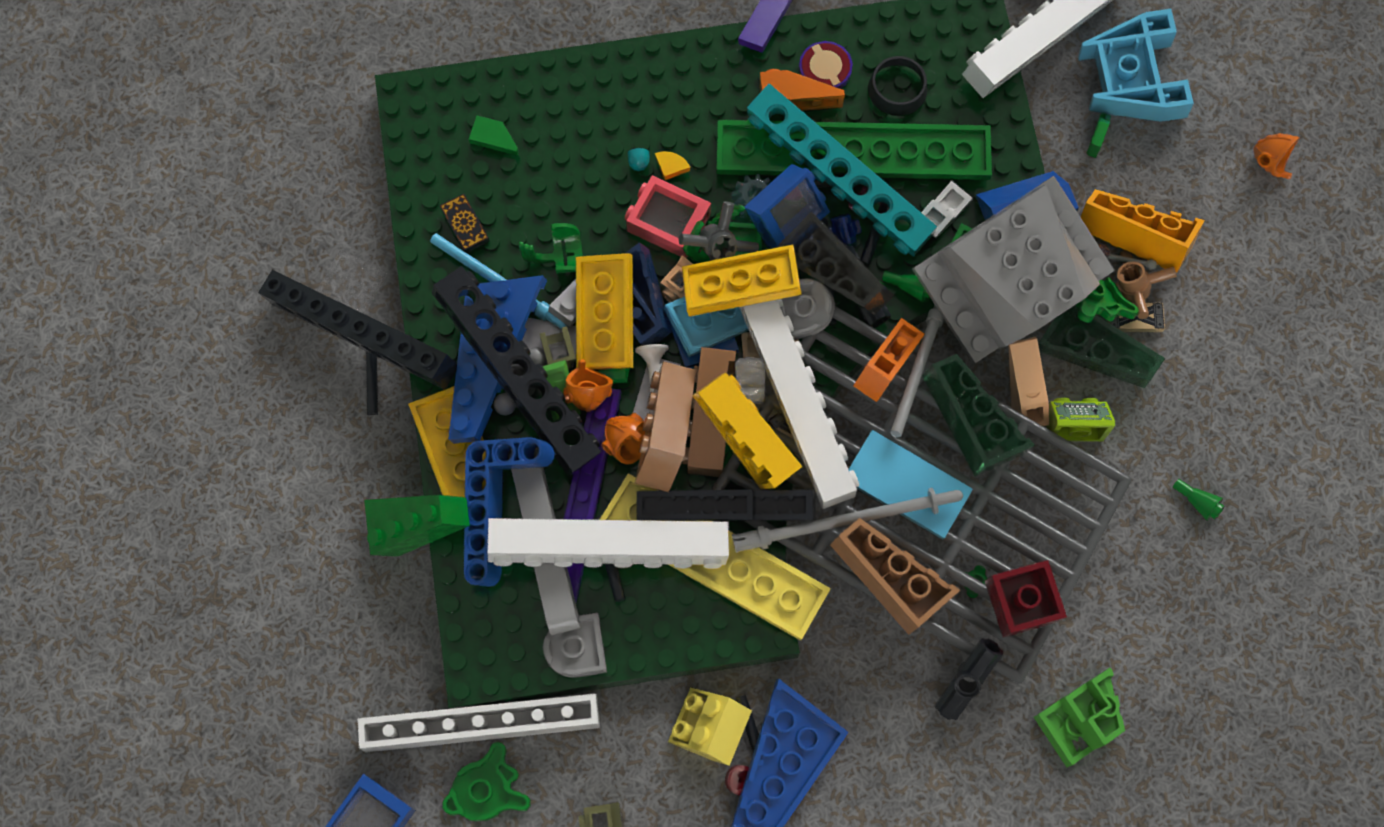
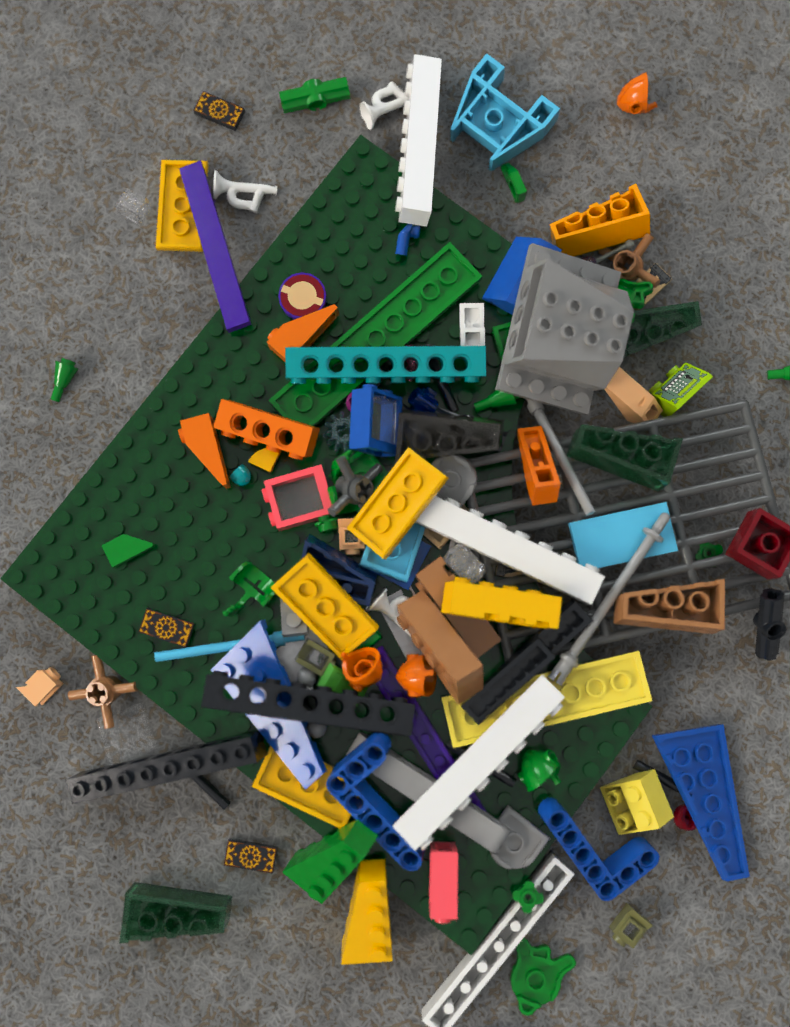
camera: 40 degrees left, 10 degrees up
black tyre [868,56,927,116] -> none
none -> light nougat window [16,667,64,707]
none -> medium nougat bar [68,655,138,729]
none -> clear green wedge [119,882,233,944]
none -> orange slope [178,413,231,489]
none -> orange brick [213,399,320,460]
none -> tile [224,839,278,874]
none -> green plate [315,515,339,534]
none -> yellow wedge [341,859,392,965]
none -> blue arm [395,224,421,256]
none -> coral window [429,842,458,923]
none -> green plate [512,881,544,913]
none -> green helmet [518,749,561,792]
none -> blue beam [538,798,660,901]

